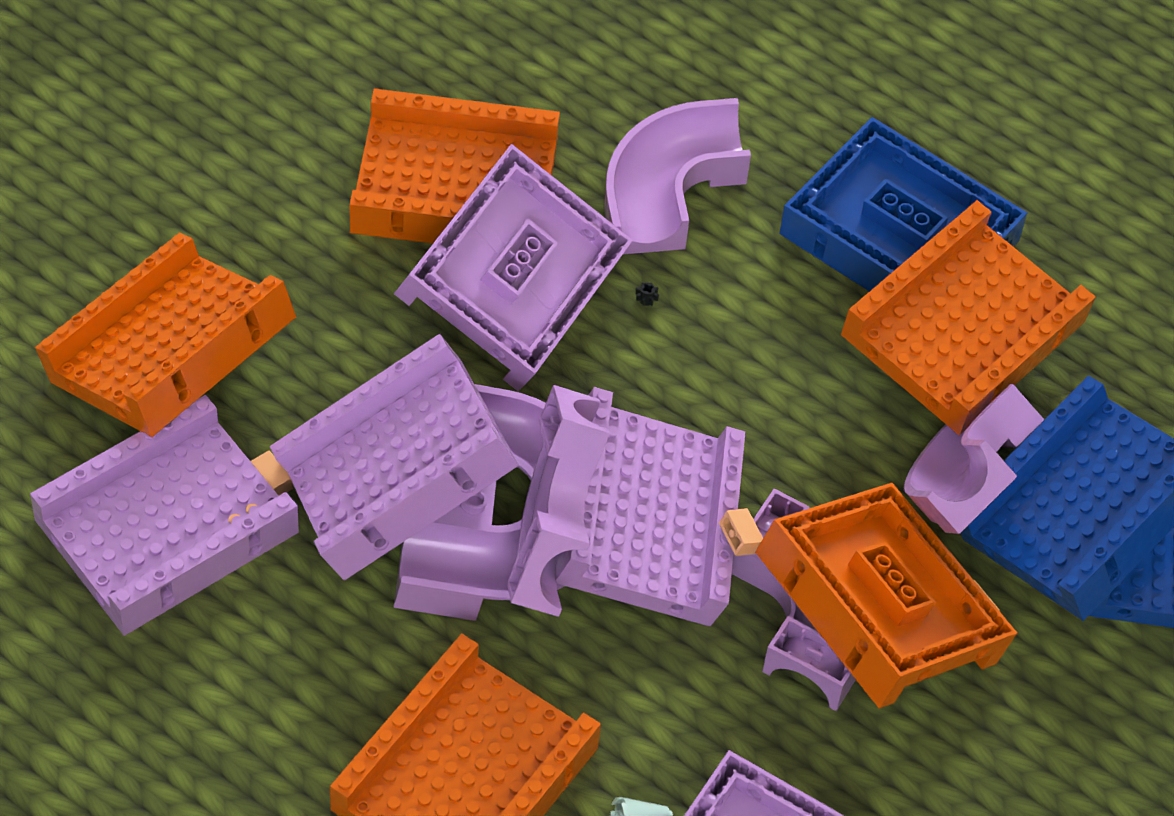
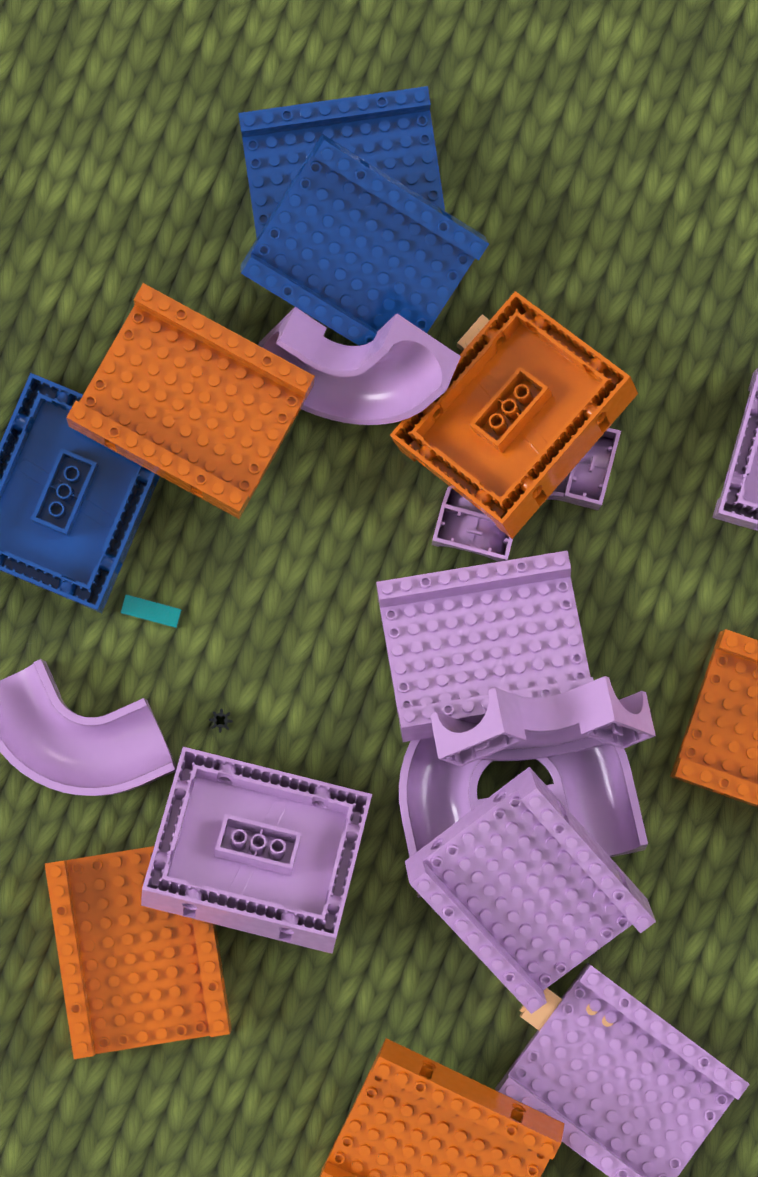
camera: 105 degrees left, 30 degrees up
light nougat brick [719,508,763,556] -> none
none -> teal tile [121,595,182,628]

